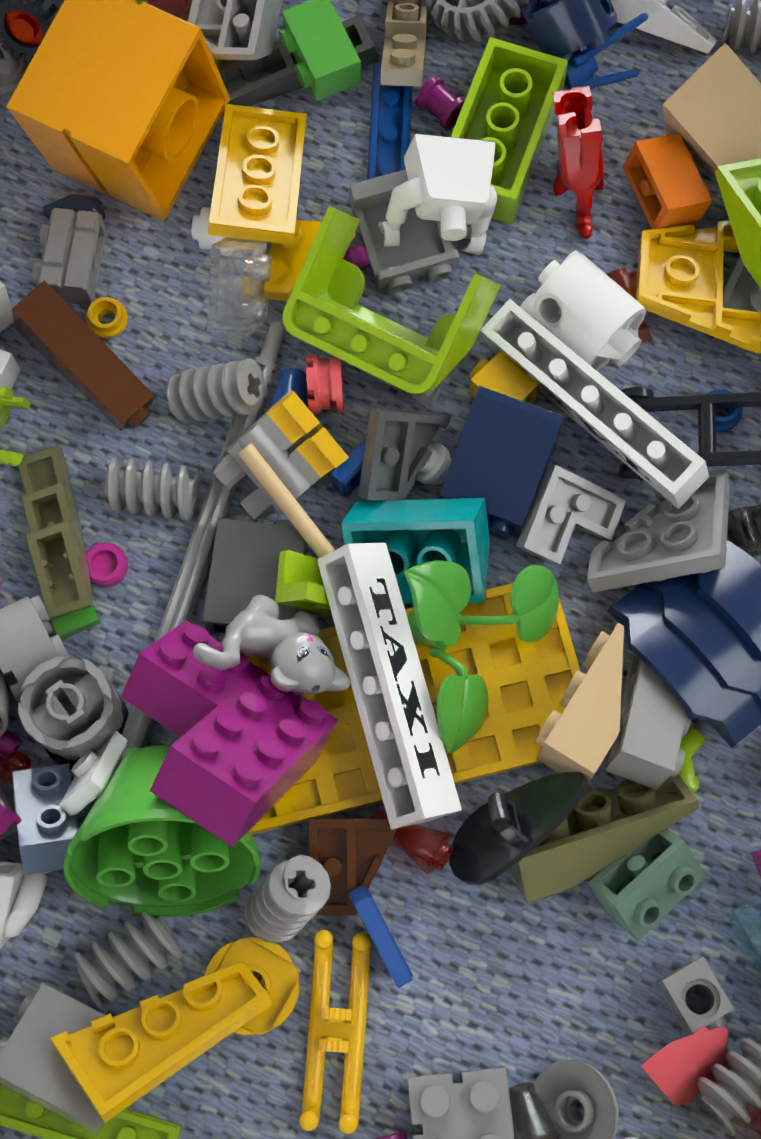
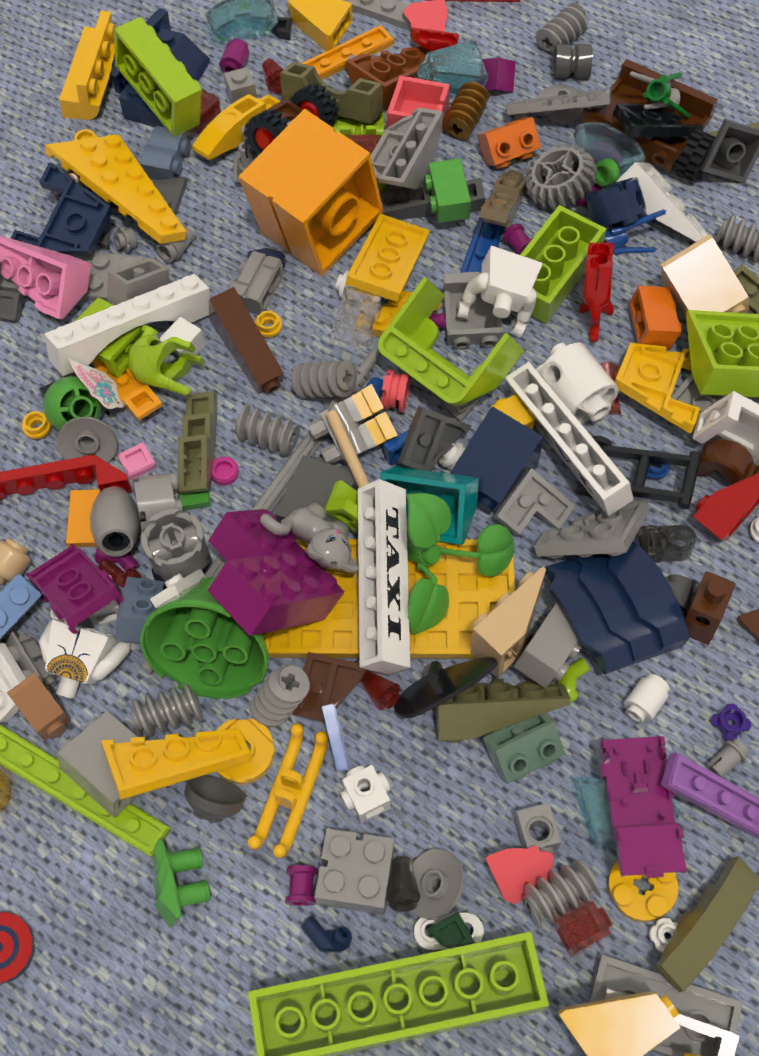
camera: 15 degrees right, 10 degrees down
none -> dark grey piece [184,775,246,823]
none -> white brick [340,765,391,823]

